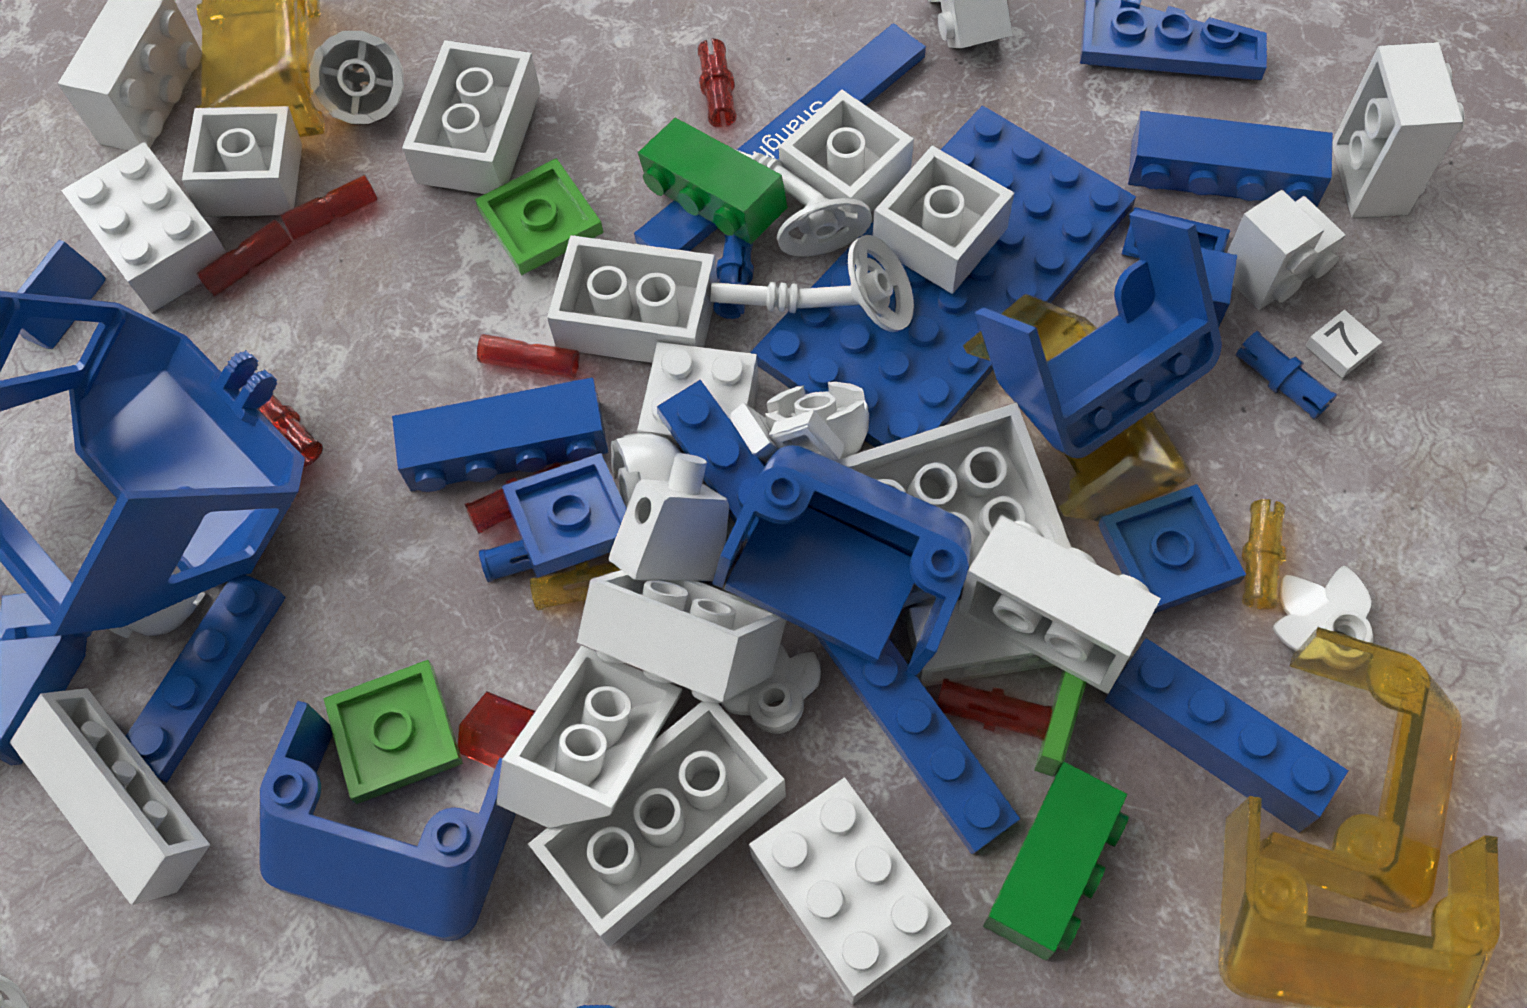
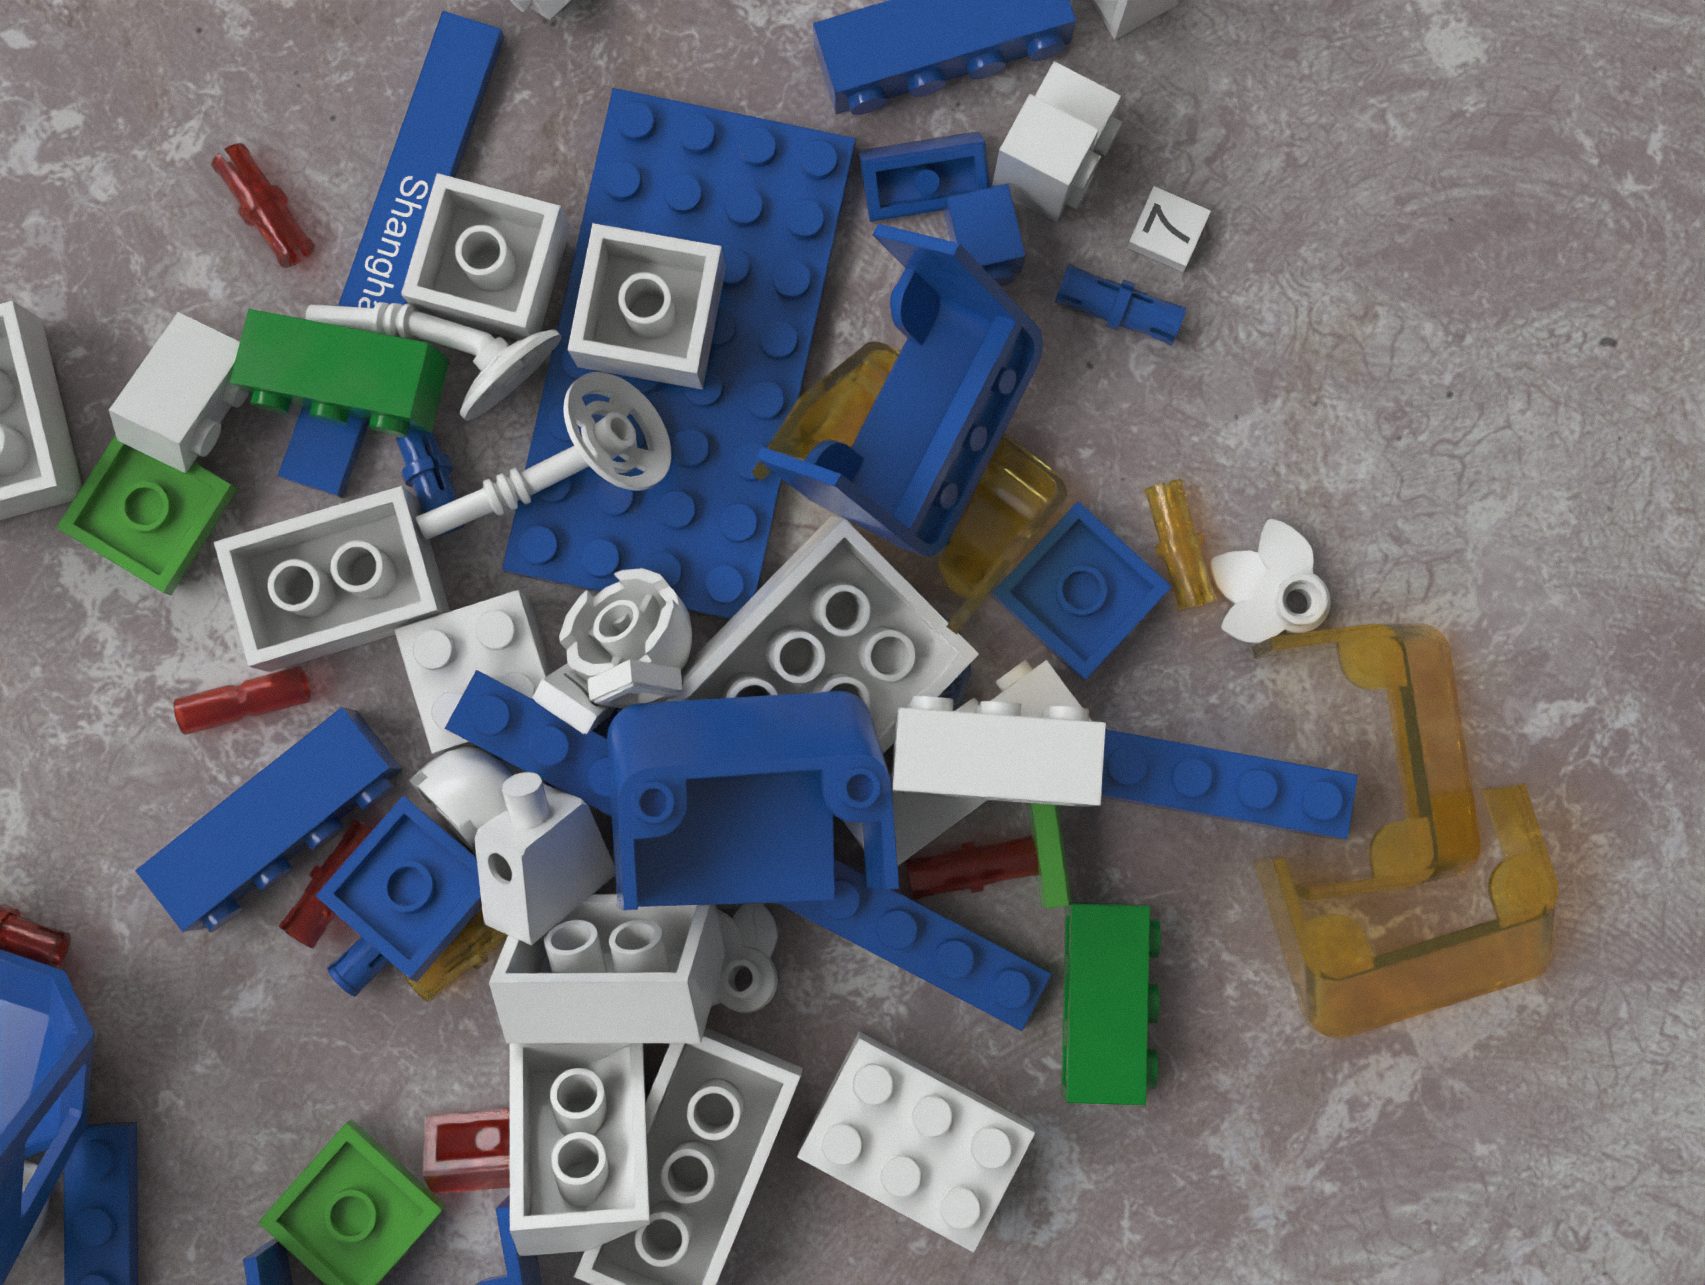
camera: 30 degrees left, 20 degrees up
none -> white brick [109,312,249,473]

